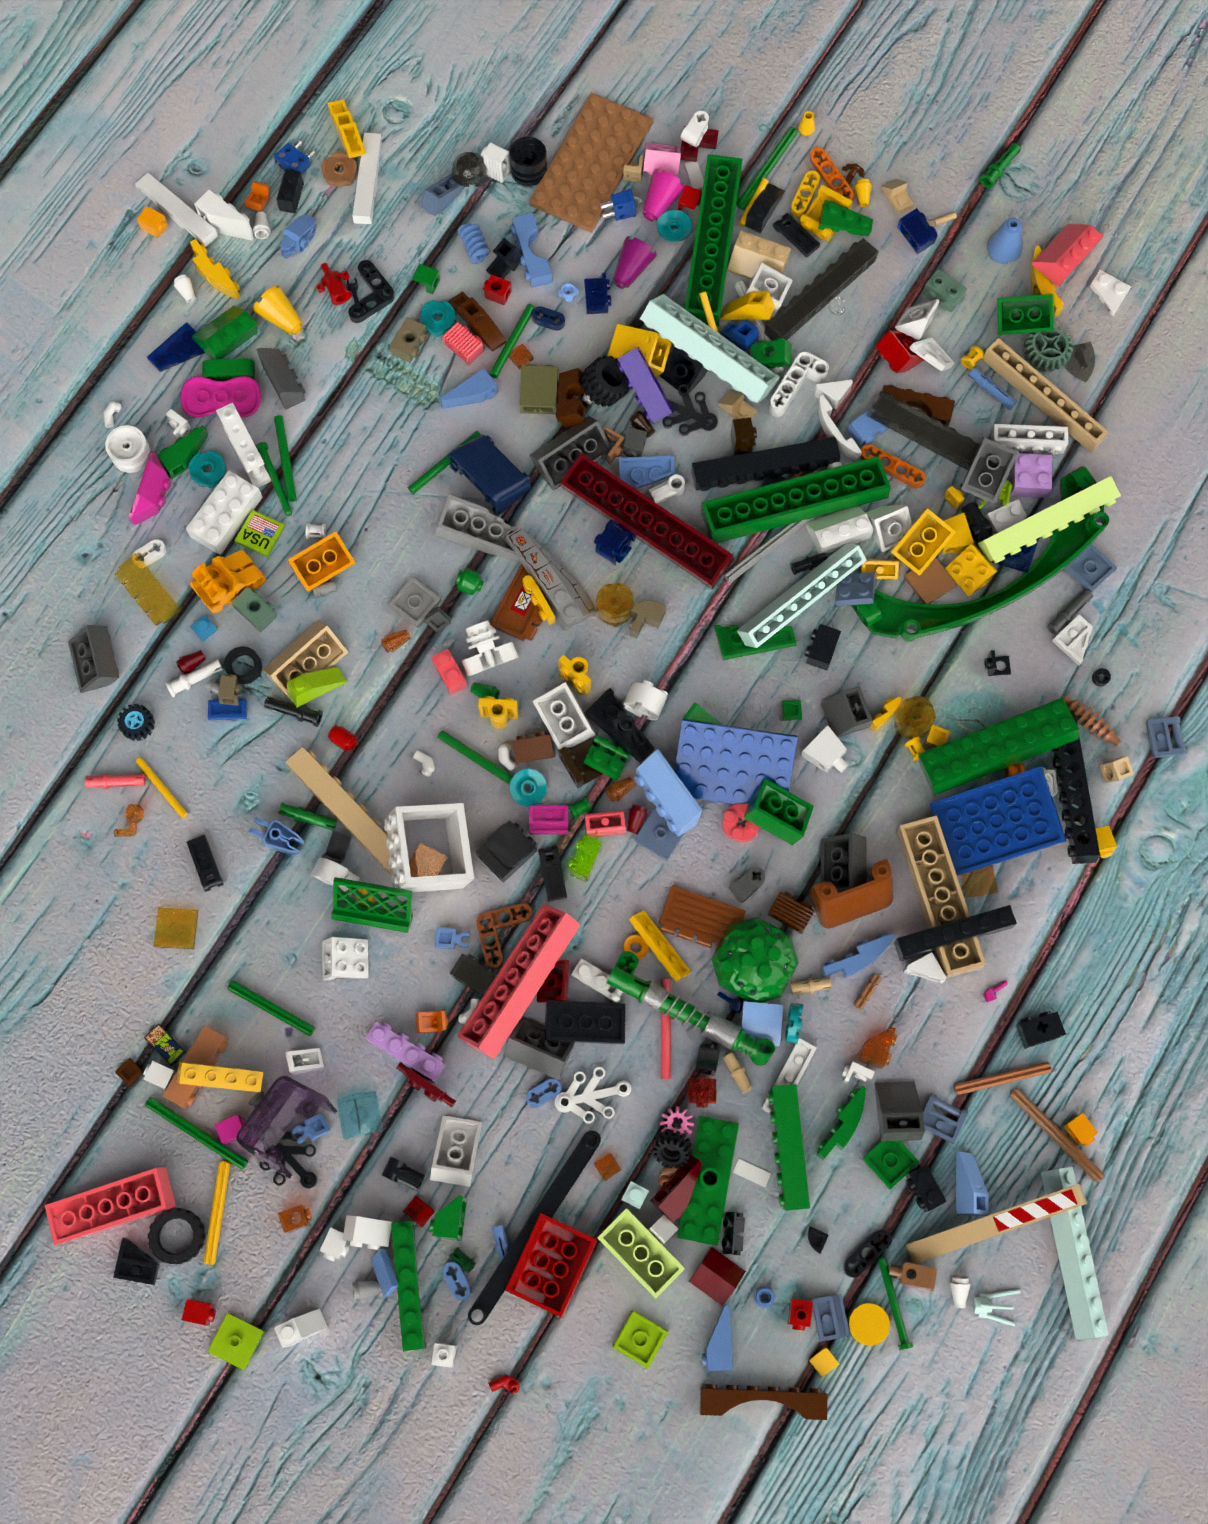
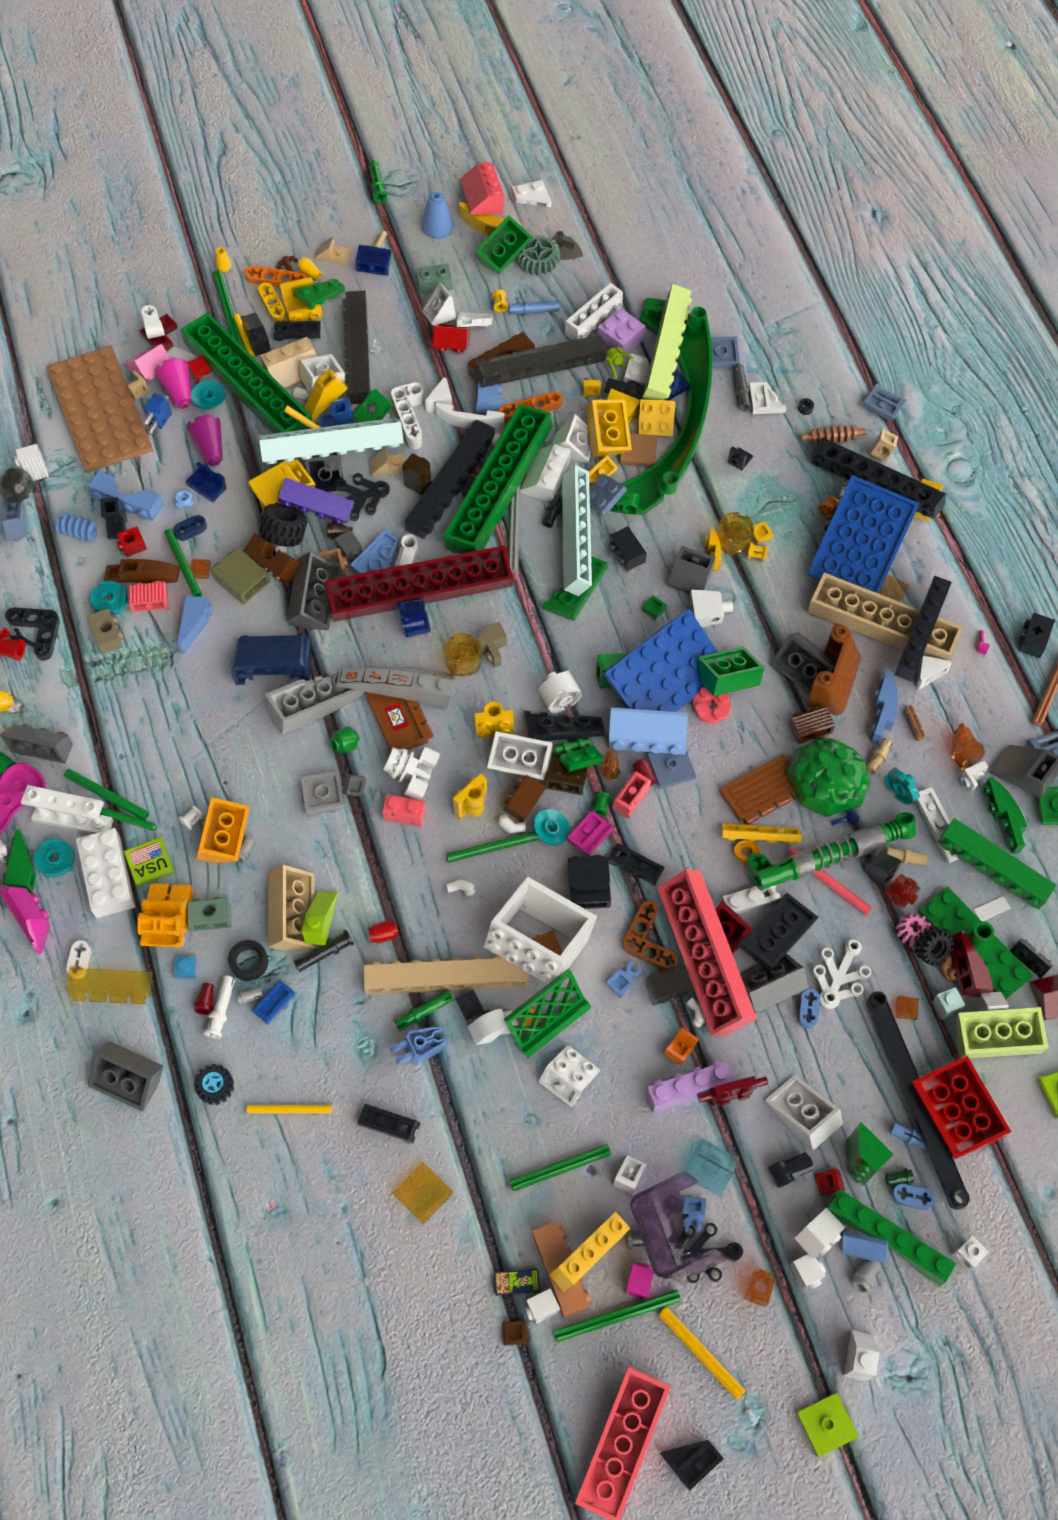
camera: 50 degrees left, 10 degrees down
coral pin [85,774,146,789] -> none
clear orange plate [114,804,144,837] -> none
black tyre [148,1208,205,1264] -> none
red brick [181,1299,216,1326] -> none
dark tan brick [218,674,241,706] -> none
clear orange cone [381,630,410,653] -> none
green piece [407,431,481,495] -> none
green panel [412,263,440,294] -> none
green cone [470,682,500,699] -> none
red arm [488,1374,520,1393] -> none
black wheel [509,137,547,186] -> none
yellow hinge [522,575,555,626] -> none
clear neon green brick [568,835,602,882] -> none
dark grey piece [729,867,765,903] -> none
light blue slope [741,1001,783,1047] -> none
green brick [918,697,1079,796] -> none
dark grey slope [961,437,1019,504] -> none
tan brick [982,338,1108,453] -> none

